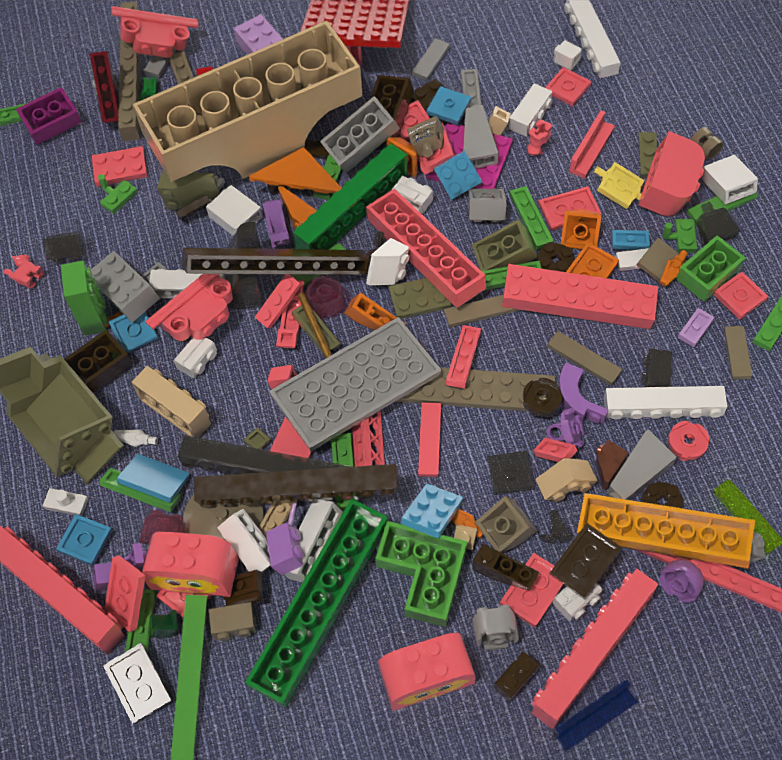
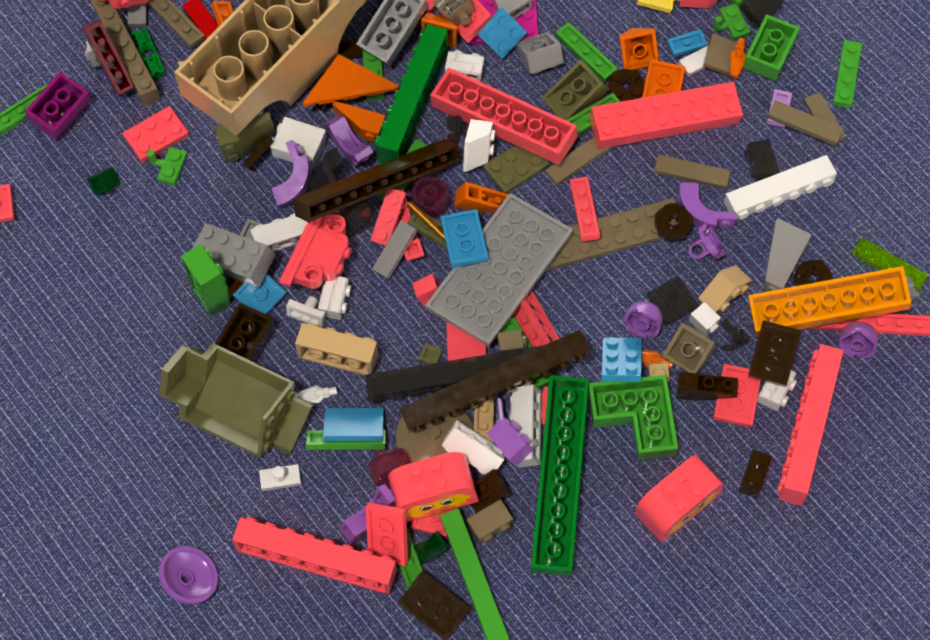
camera: 25 degrees left, 5 degrees up
coral animal [3,254,44,289] -> none
clear smoke brick [42,231,86,262] -> none
dark azure plate [56,514,113,566] -> none
coral tile [418,403,441,477] -> none
light grey brick [472,605,519,650] -> none
coral plate [533,438,577,462] -> none
coral tile [538,186,602,231] -> none
clear blue fence [553,680,638,752] -> none
copper slope [595,440,629,490] -> none
coral plate [668,421,709,461] -> none
coral plate [713,272,768,320] -> none
none -> dark green panel [87,167,120,195]
none -> medium lavender arch [271,140,312,208]
none -> white tile [287,296,325,328]
none -> light grey tile [372,220,418,279]
none -> dark azure tile [440,209,489,268]
none -> dark tan brick [498,330,527,358]
none -> medium lavender cylinder [623,301,663,339]
none -> white brick [689,302,721,336]
none -> dark tan tile [767,100,843,146]

